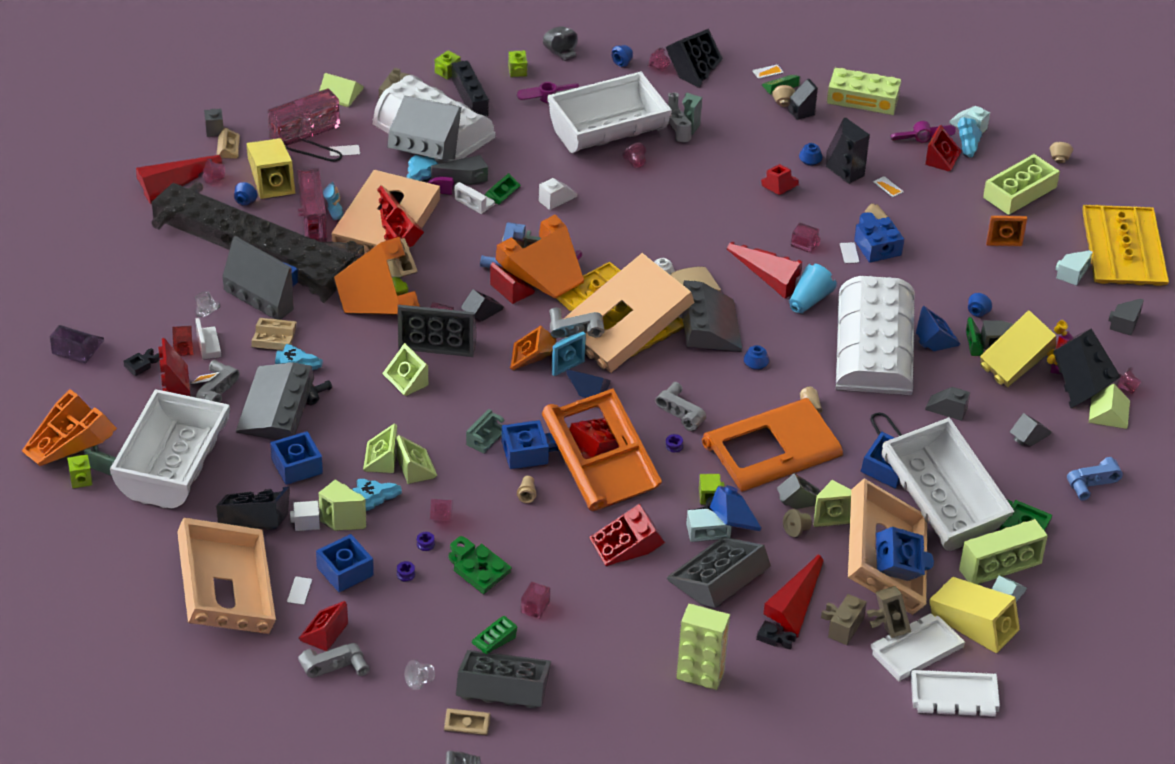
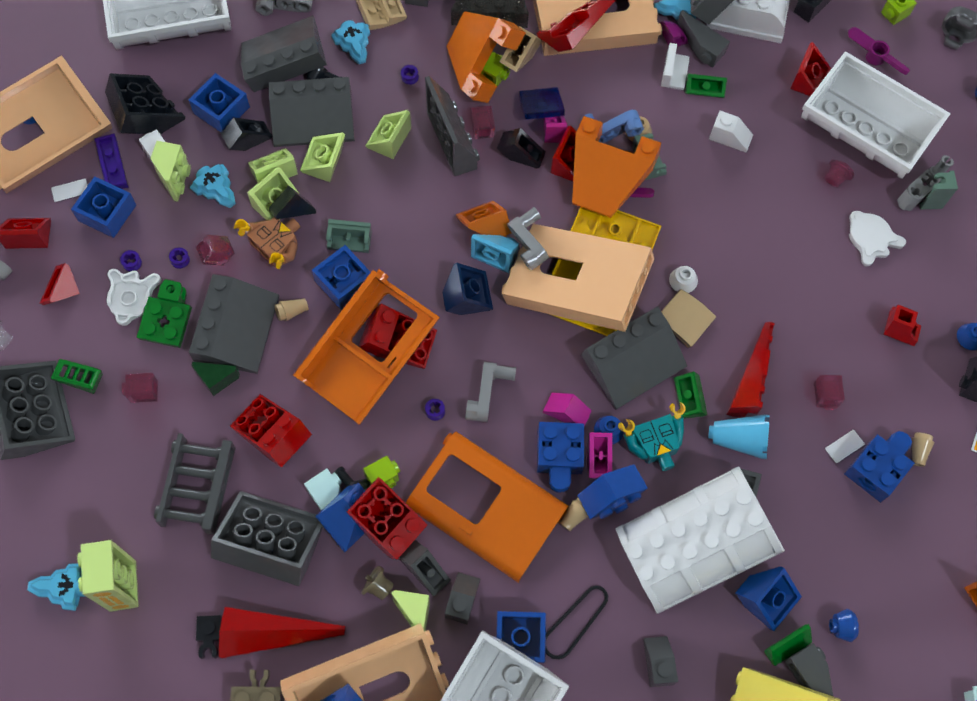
camera: 60 degrees right, 25 degrees up
none -> medium azure rock [27,563,86,611]
none -> slope [39,263,80,305]
none -> dark purple tile [94,133,129,189]
none -> white tile [107,269,162,326]
none -> dark grey fence [154,433,236,535]
none -> dark grey slope [189,274,279,374]
none -> dark green slope [191,362,240,396]
none -> black slope [221,117,273,151]
none -> nougat torso [233,218,300,269]
none -> dark grey slope [268,77,355,147]
none -> black slope [269,186,316,220]
none -> yellowish green slope [300,132,345,182]
none -> red slope [346,477,427,560]
none -> dark purple bush [401,65,419,85]
none -> dark grey slope [445,572,481,625]
none -> clear blue tile [519,87,565,120]
none -> blue brick [537,422,584,493]
none -> dark pink slope [543,393,592,427]
none -> dark pink slope [544,115,567,143]
none -> blue brick [577,464,648,519]
none -> dark pink slope [587,432,612,478]
none -> teal torso [618,402,686,471]
none -> green slope [674,371,707,419]
none -> red slope [790,42,832,96]
none -> white tile [849,211,906,266]

